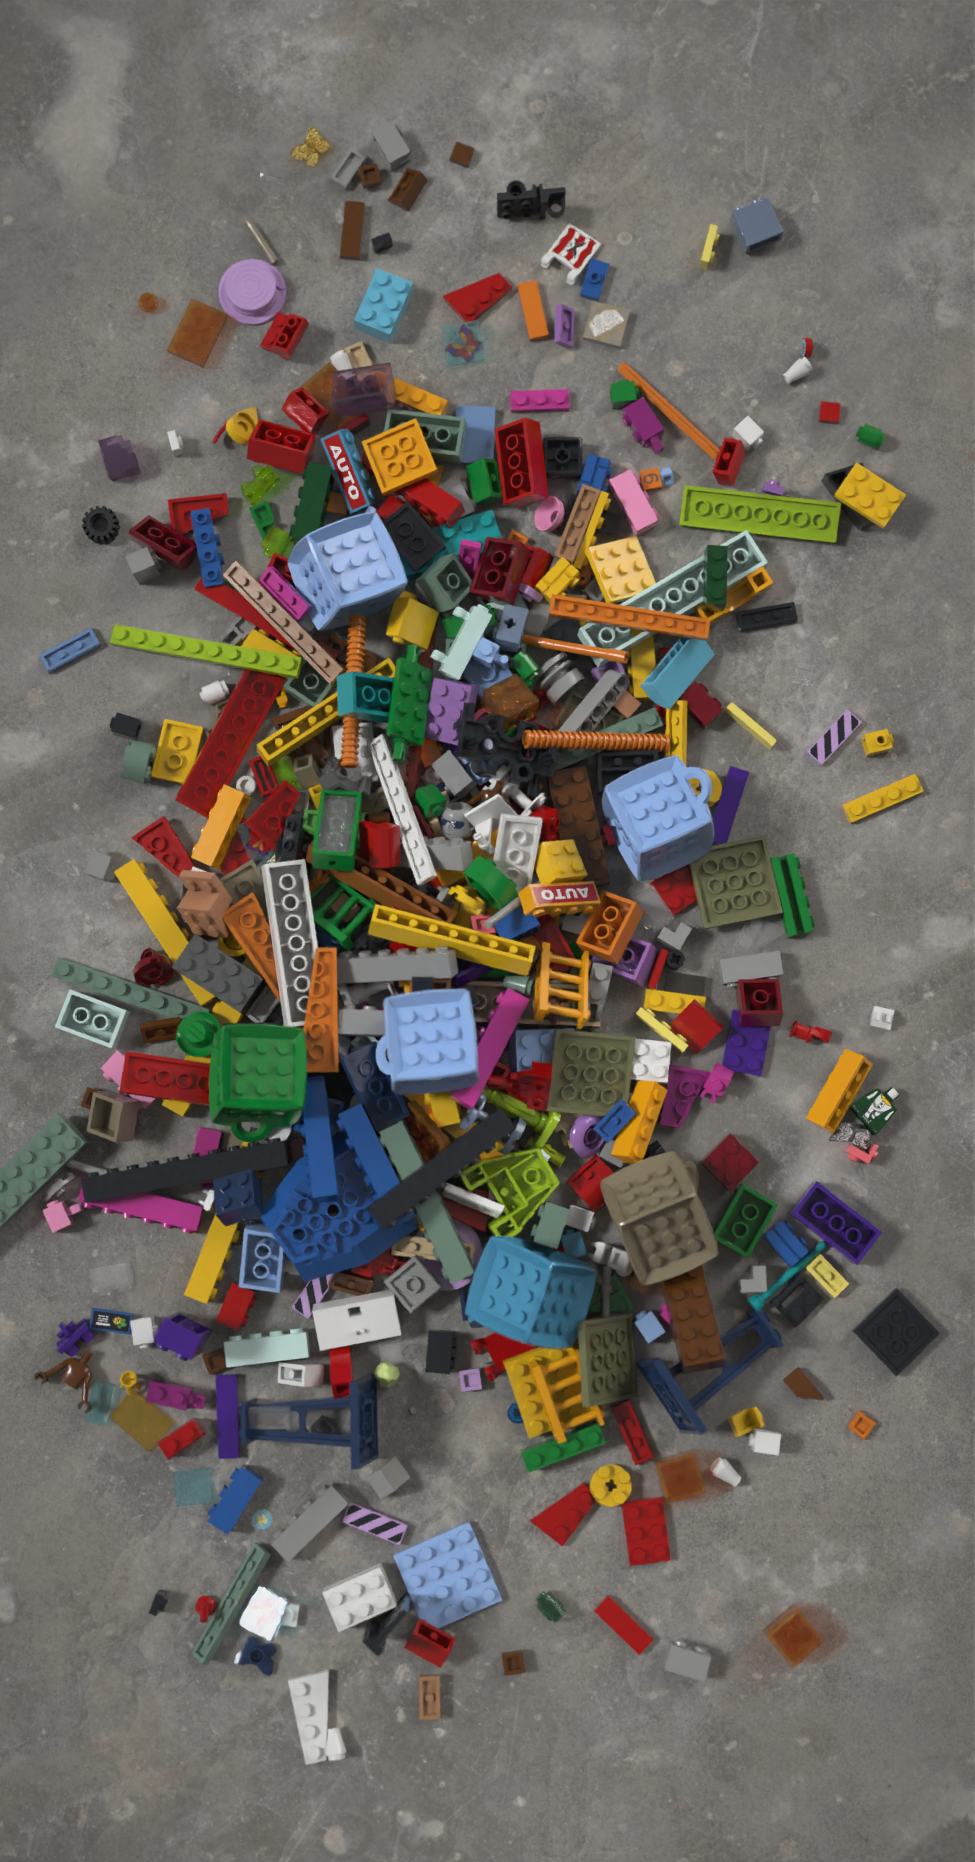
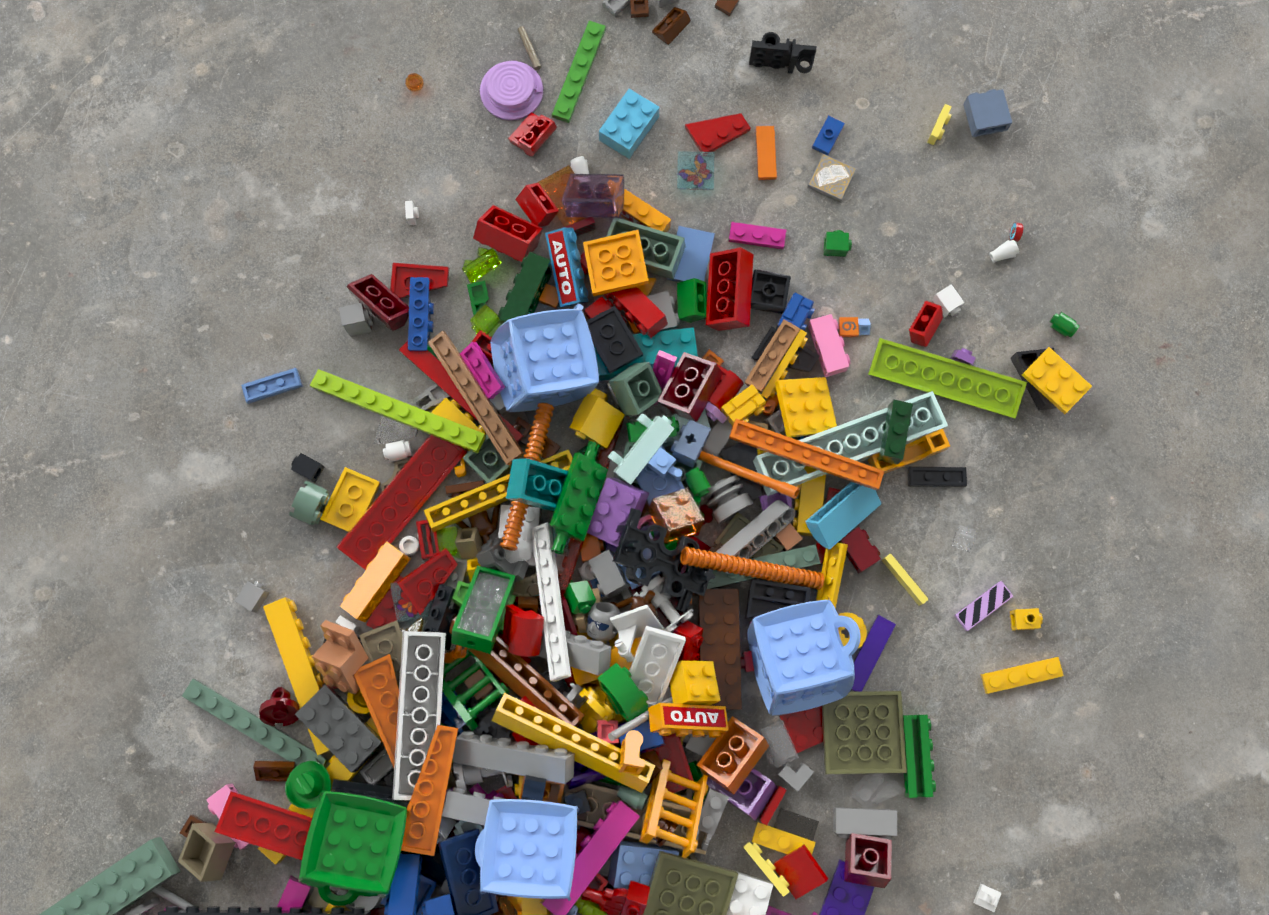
camera: 10 degrees right, 5 degrees down
light aqua brick [55,989,130,1050] -> none
black tyre [82,506,120,545] -> none
clear purple piece [98,435,141,481] -> none
red wing [131,816,196,878] -> none
clear orange plate [167,299,228,368] -> none
yellow piece [212,407,258,446] -> none
reddish brown tile [340,201,365,260] -> none
tan tile [344,341,375,385] -> none
black tile [371,232,393,254] -> none
bright pink piece [534,496,565,532] -> none
flag [541,223,601,286] -> none
medium lavender plate [554,304,575,349] -> none
orange axle [617,362,720,460] -> none
magenta hinge [621,397,664,455] -> none
black bush [665,950,685,970] -> none
red connector [789,1020,832,1044] -> none
red tile [819,401,841,424] -> none
none -> bright green plate [552,21,606,123]
none -> light orange leg [619,730,645,775]

